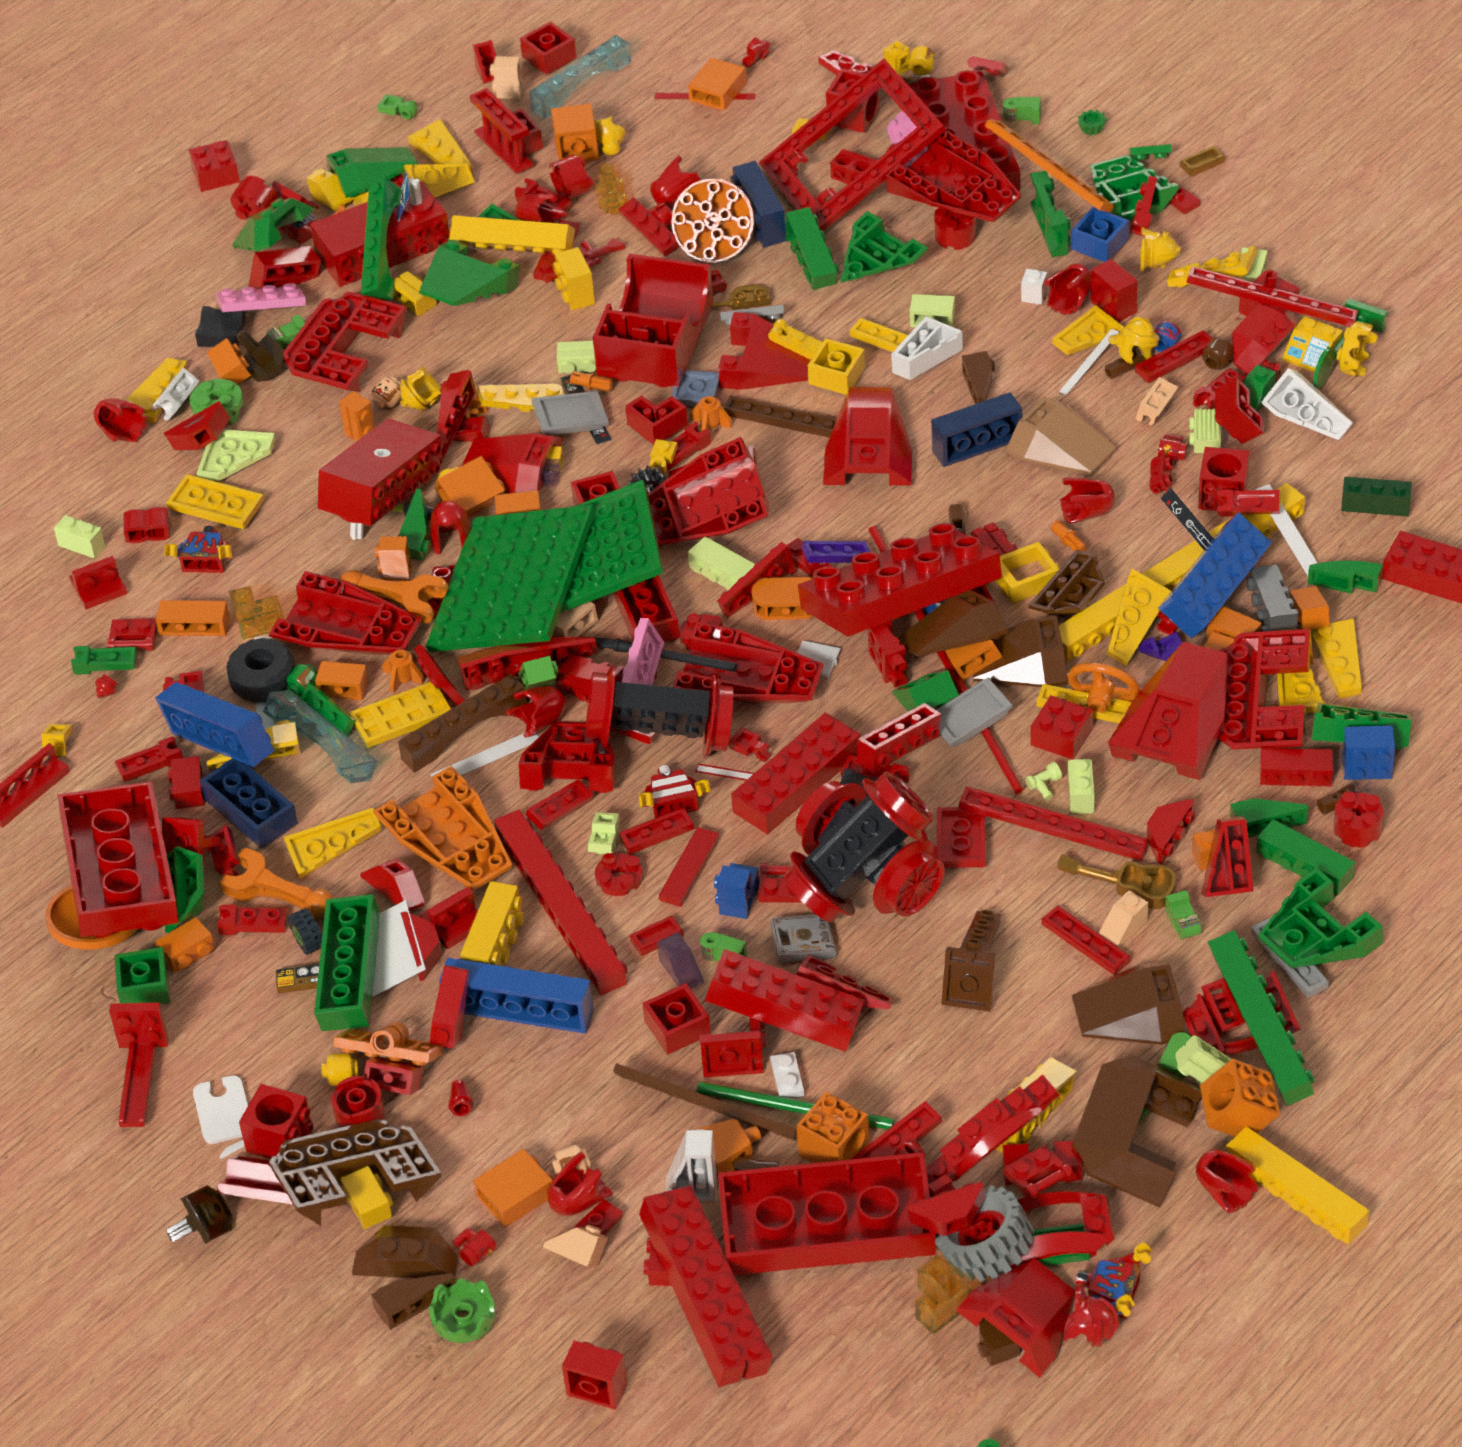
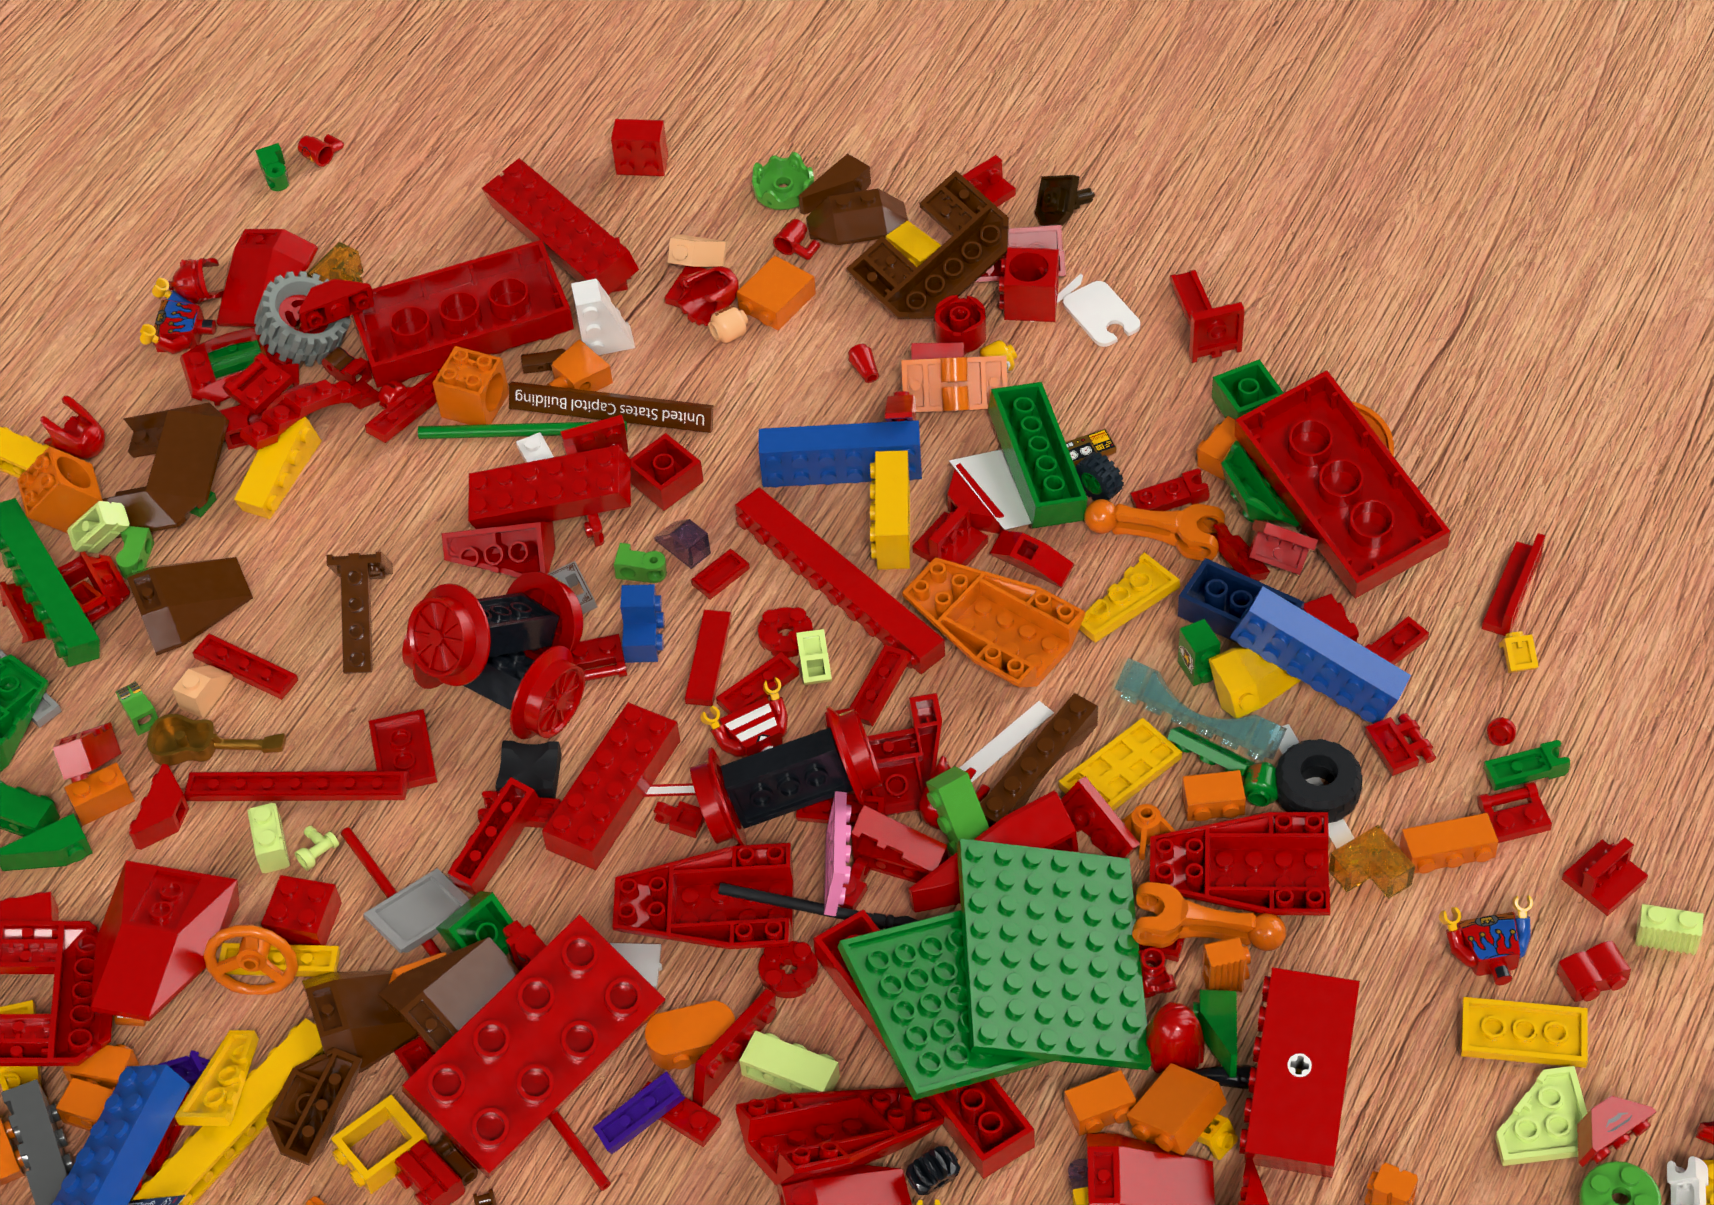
camera: 165 degrees right, 5 degrees up
none -> red bracket [962,155,1016,207]
none -> green brick [1178,619,1221,687]

